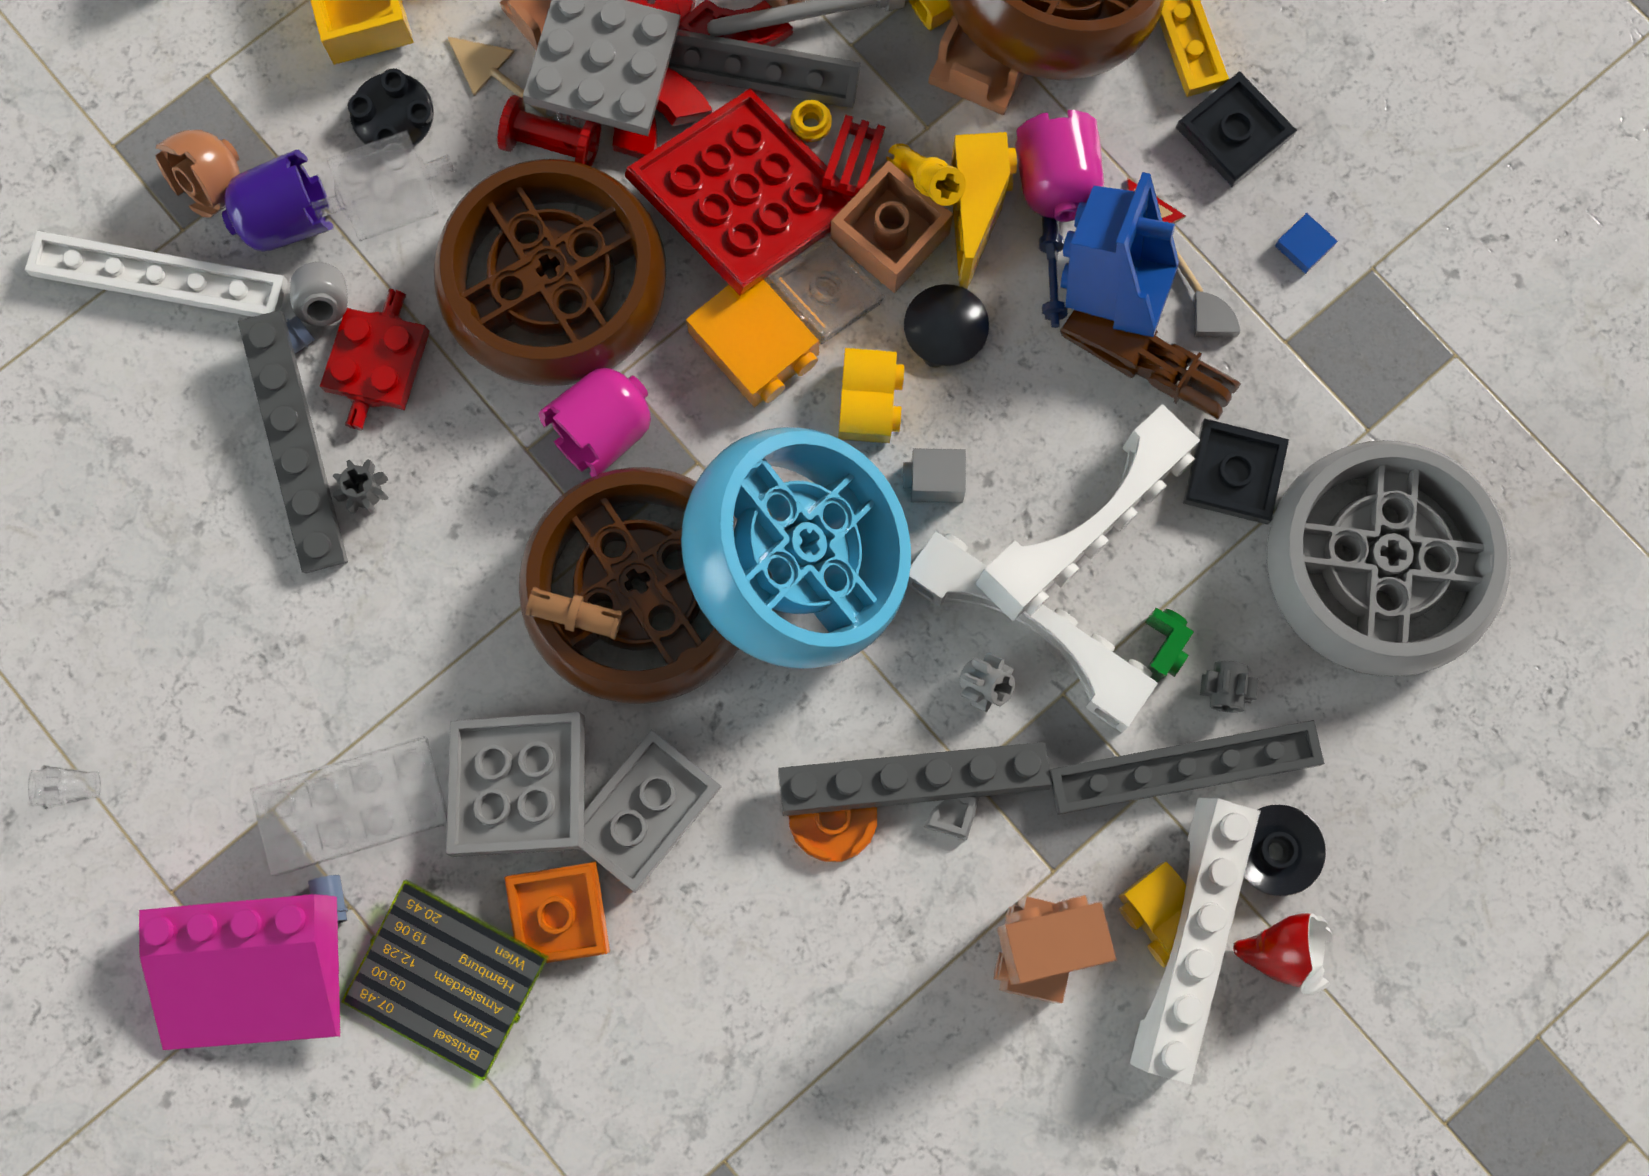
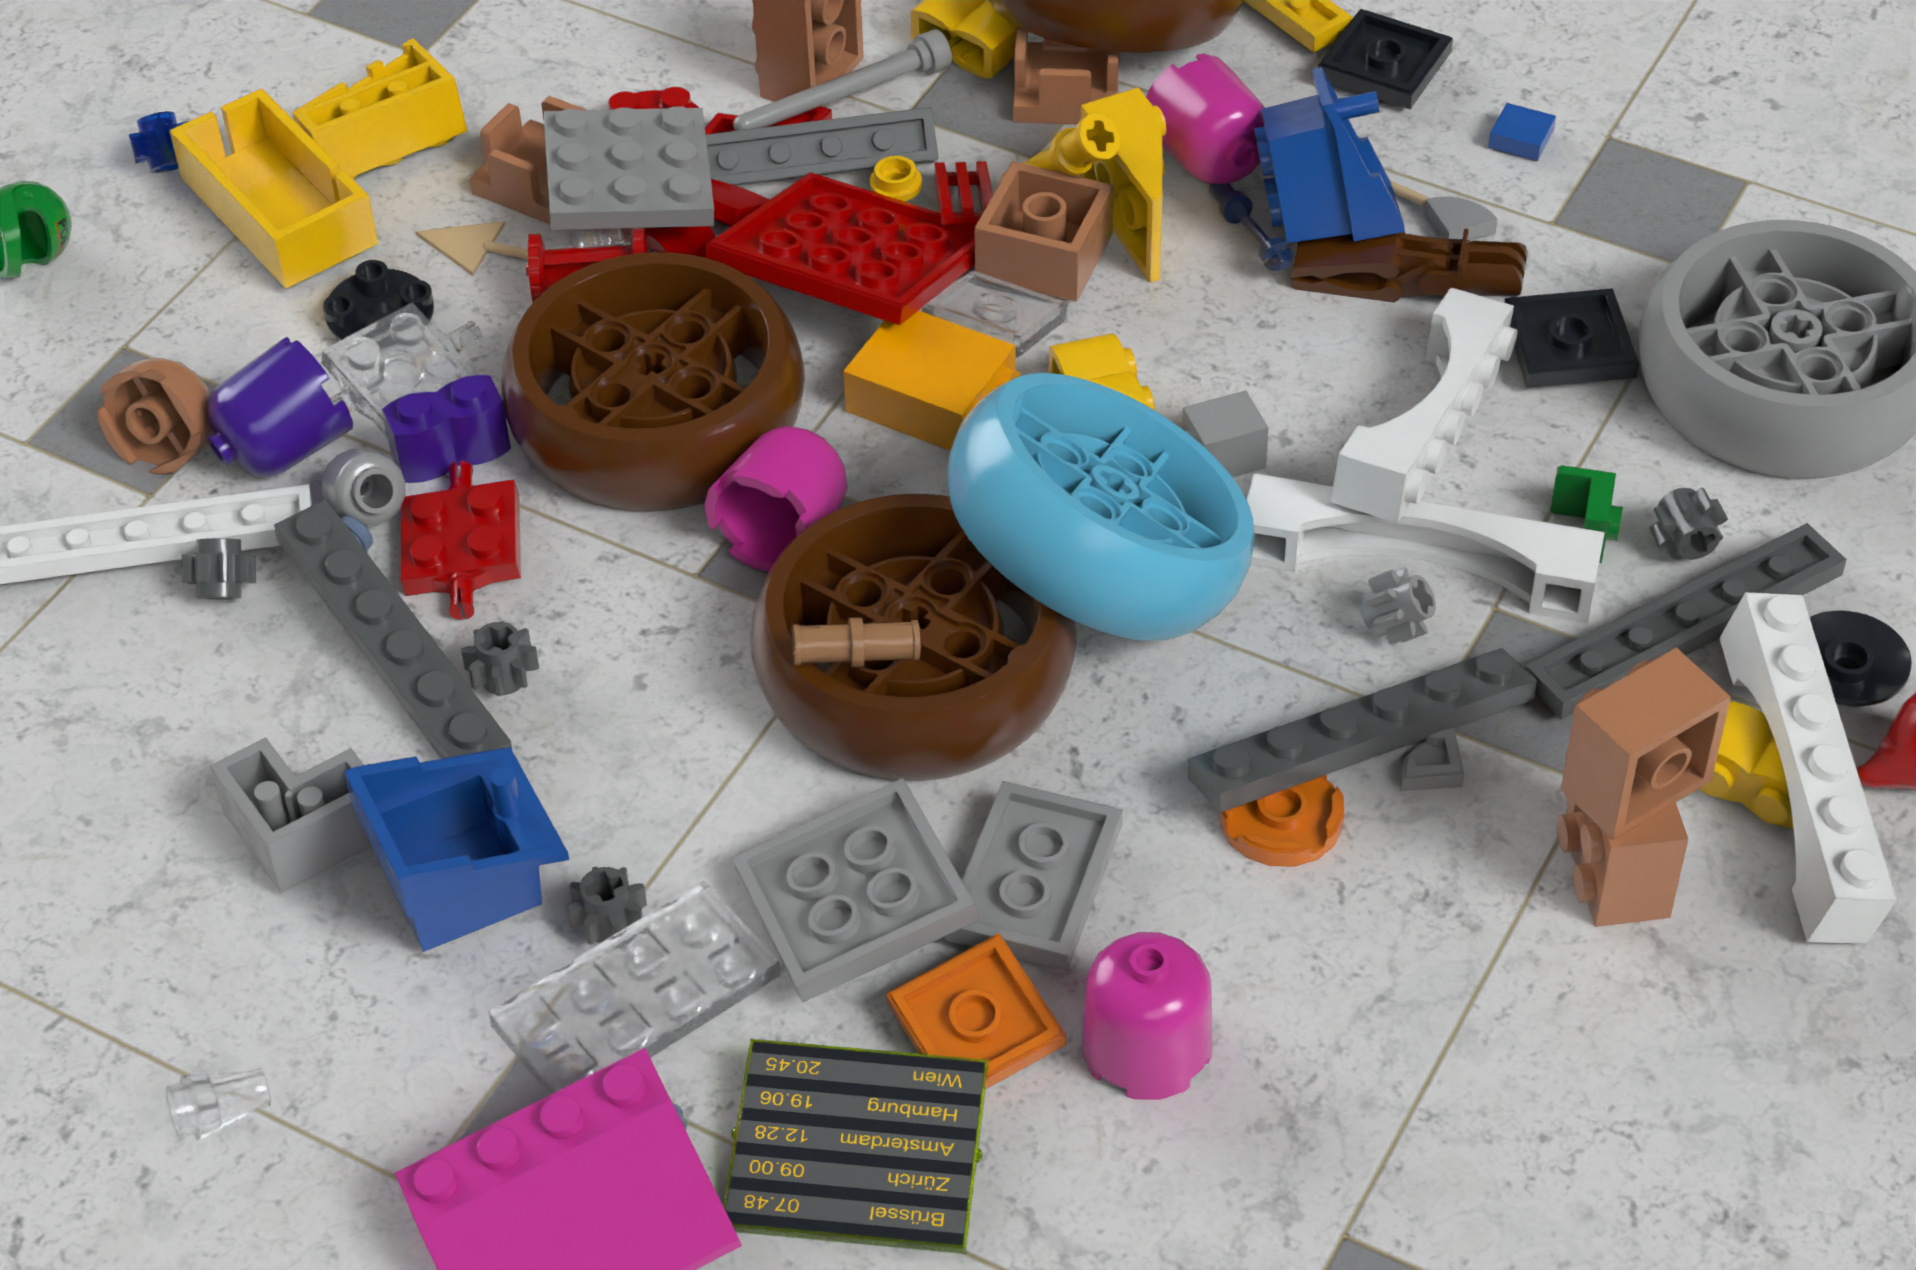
camera: 20 degrees left, 30 degrees down
black dish [904,284,989,368] -> none
none -> dark grey gear [182,538,256,600]
none -> light grey brick [210,737,371,893]
none -> blue piece [344,747,569,952]
none -> dark purple brick [382,375,511,483]
none -> dark grey gear [566,866,647,945]
none -> dark pink cylinder [1082,932,1212,1100]

